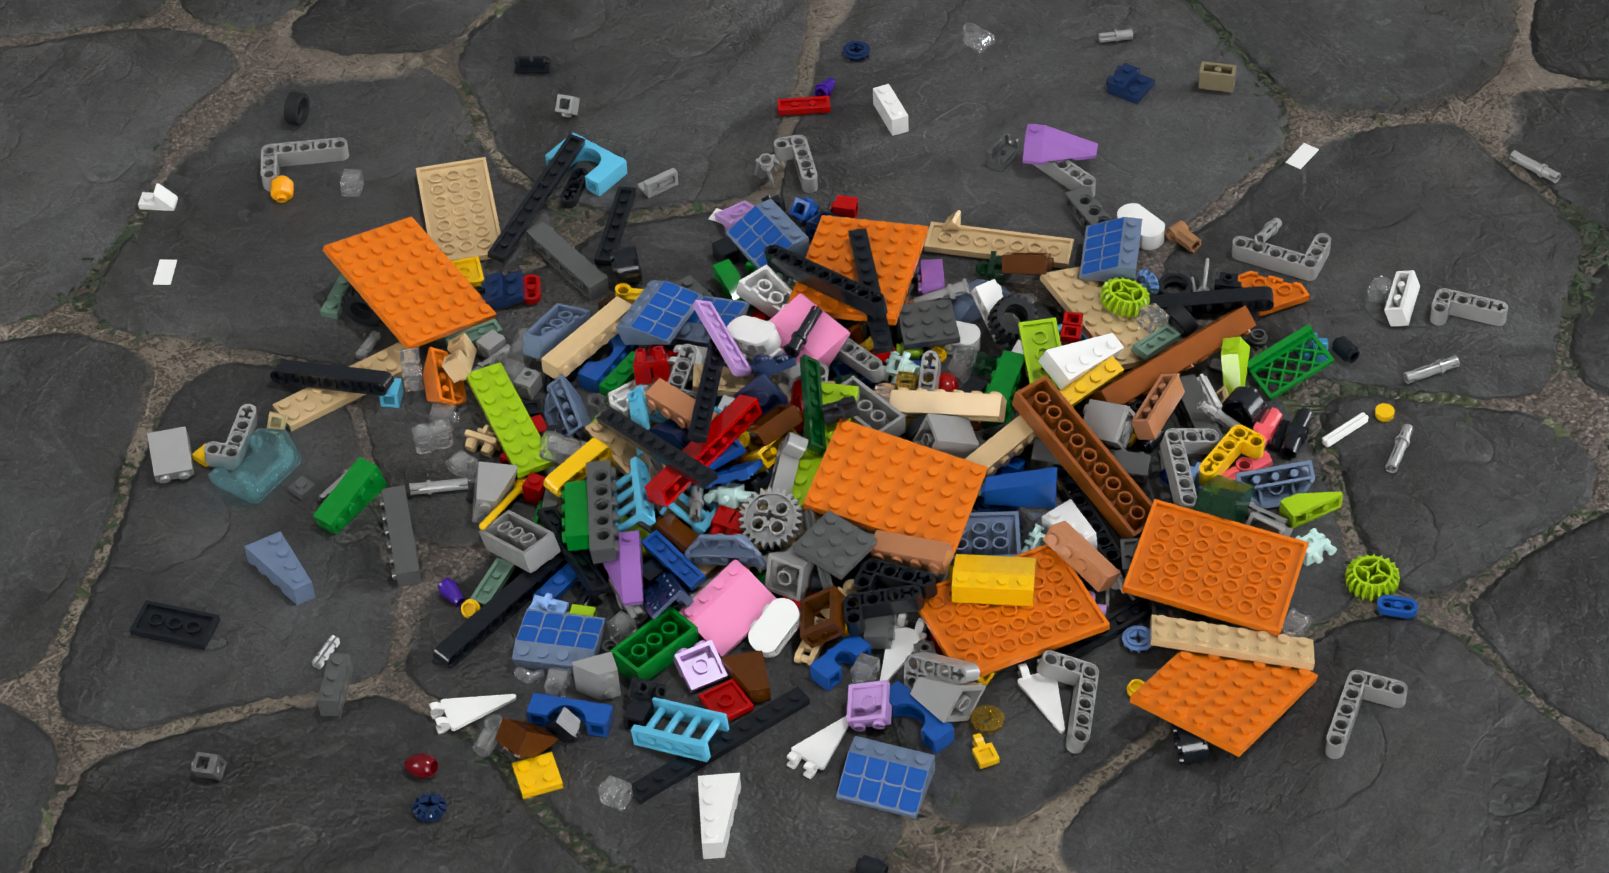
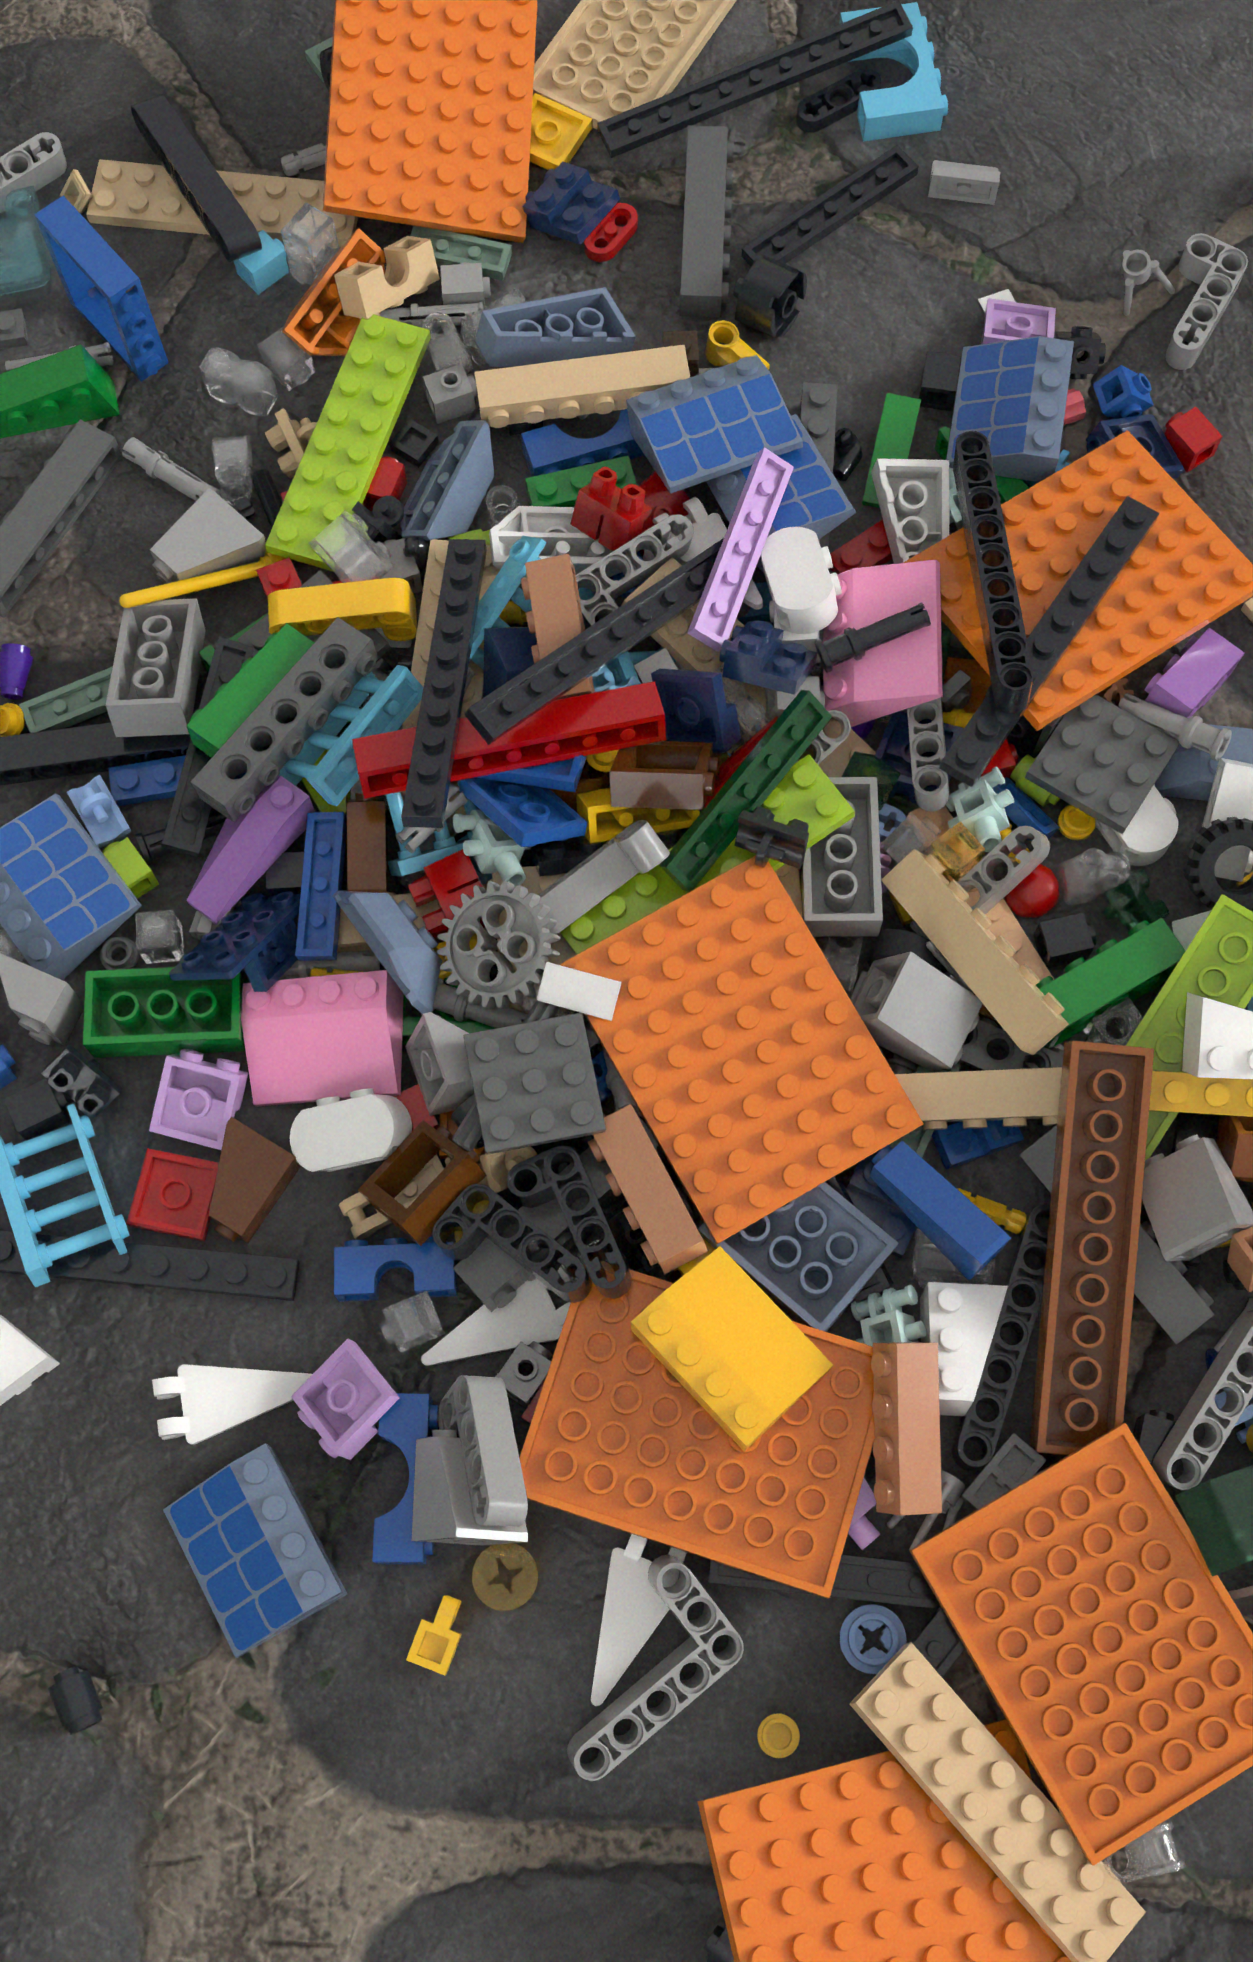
camera: 40 degrees right, 25 degrees up
none -> blue window [34,195,169,382]
none -> white sticker [537,962,622,1021]

